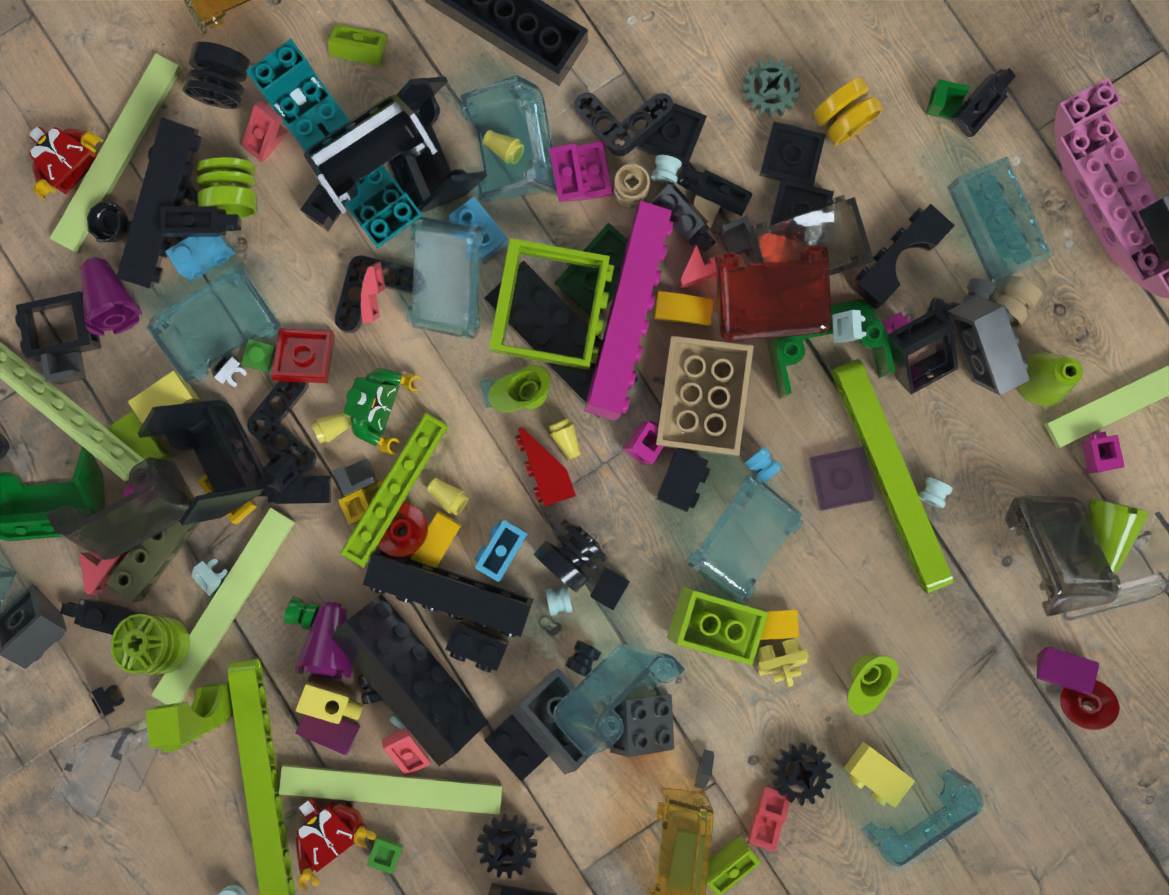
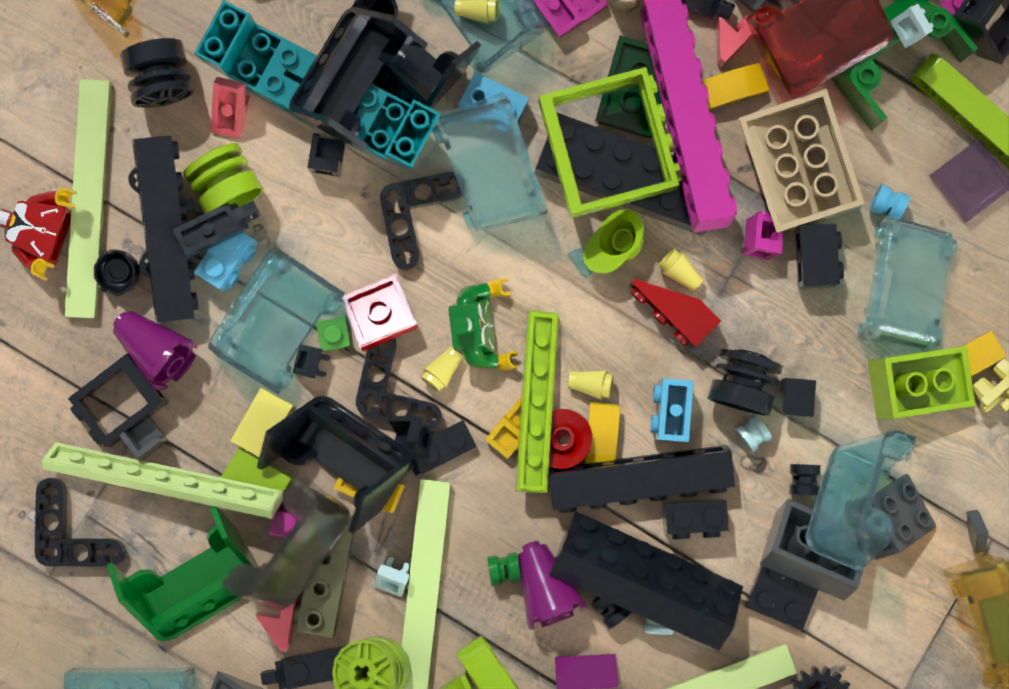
camera: 25 degrees left, 0 degrees up
light yellow torso [295,674,364,724] -> none
dark grey panel [332,459,378,496] -> none
coral slope [361,262,386,323] -> none
coral slope [381,728,431,776] -> none

